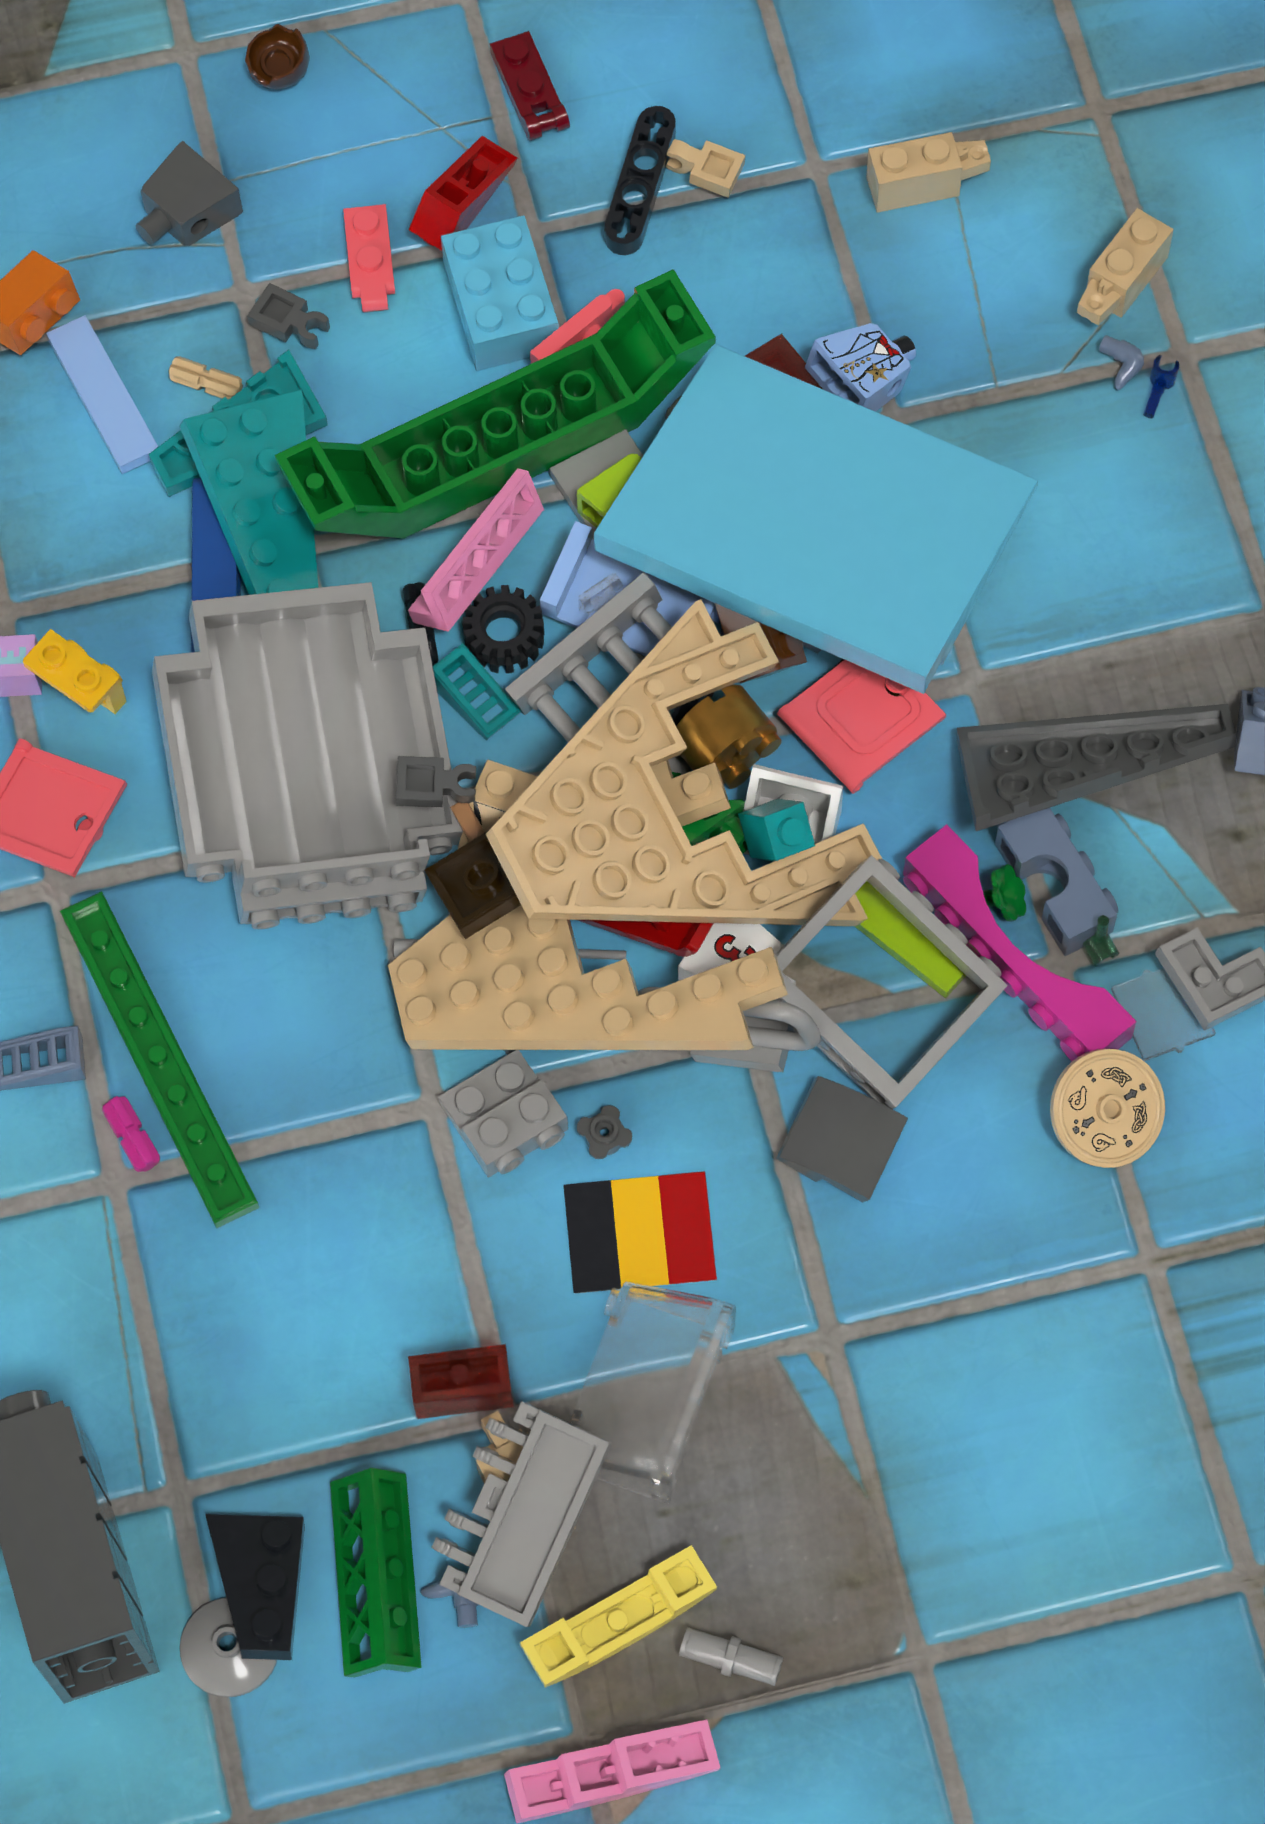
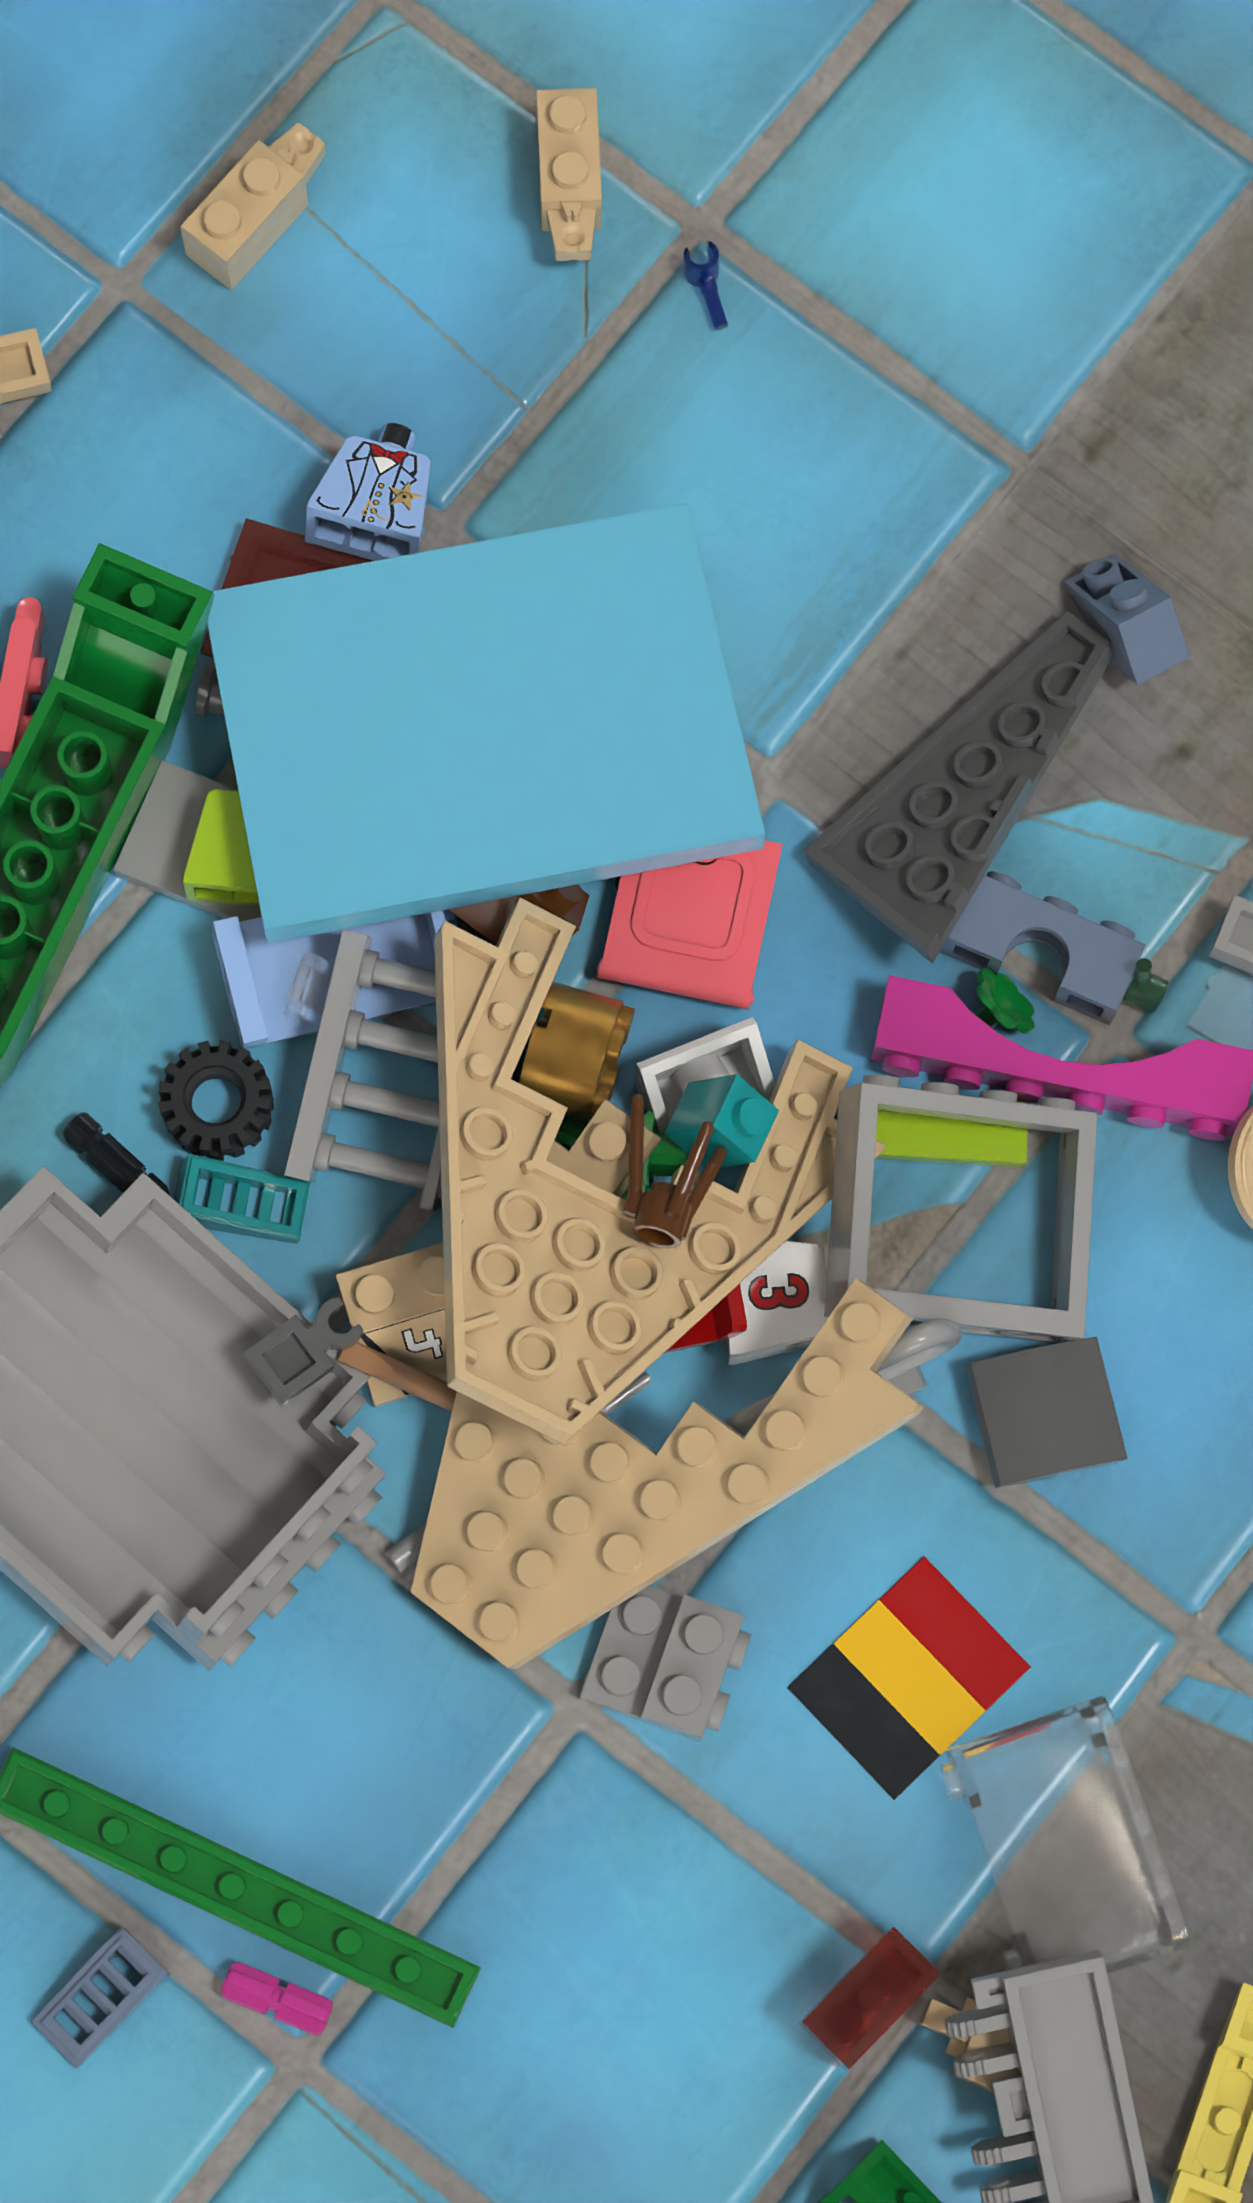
camera: 45 degrees left, 10 degrees up
bright pink fence [408,469,544,632] -> none
dark brown tile [424,830,521,939] -> none
dark grey plate [577,1105,632,1159] -> none
sand blue animal [1099,335,1144,390] -> none
none -> reddish brown plant [622,1093,727,1248]

